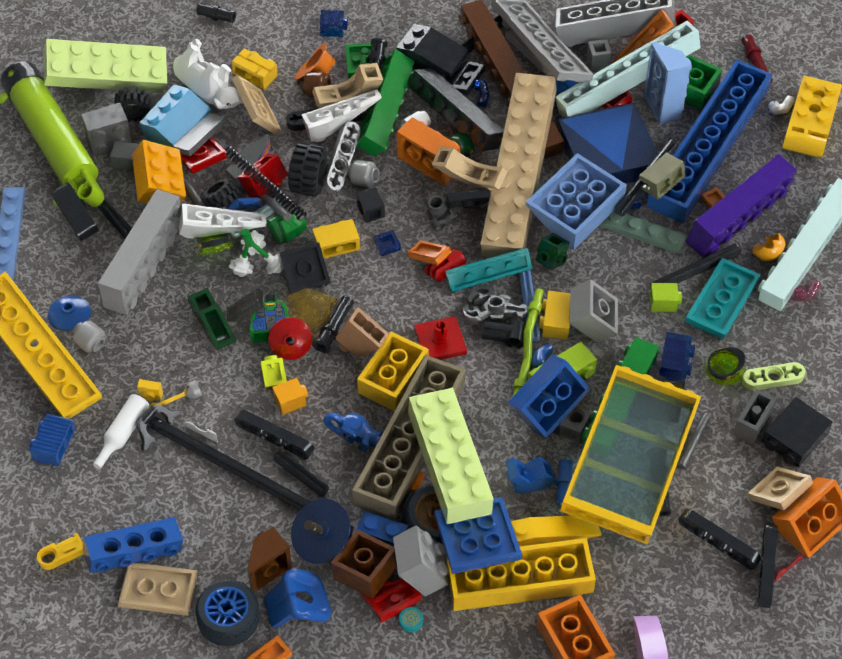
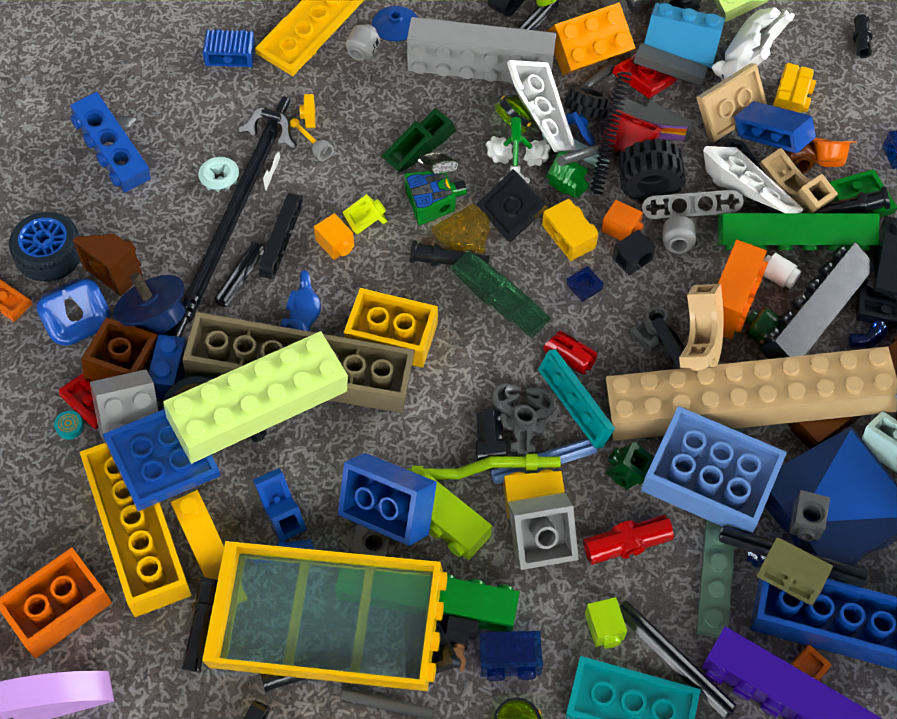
camera: 75 degrees right, 5 degrees up
yellow piece [37,533,84,570] -> none
white piece [93,394,149,469] -> none
tan tile [118,563,198,616] -> none
red dish [269,317,312,360] -> none
medium nougat torso [336,307,389,358] -> none
orange tile [408,240,452,265] -> none
red tile [414,316,467,360] -> none
blue arm [532,343,553,368] -> none
none -> black pin [181,577,218,673]
none -> light aqua gear [198,157,240,193]
none -> clear green slope [450,250,551,338]
none -> red piece [583,515,674,565]
none -> orange brick [601,200,644,241]
none -> blue brick [734,101,816,153]
none -> dark grey brick [789,490,830,541]

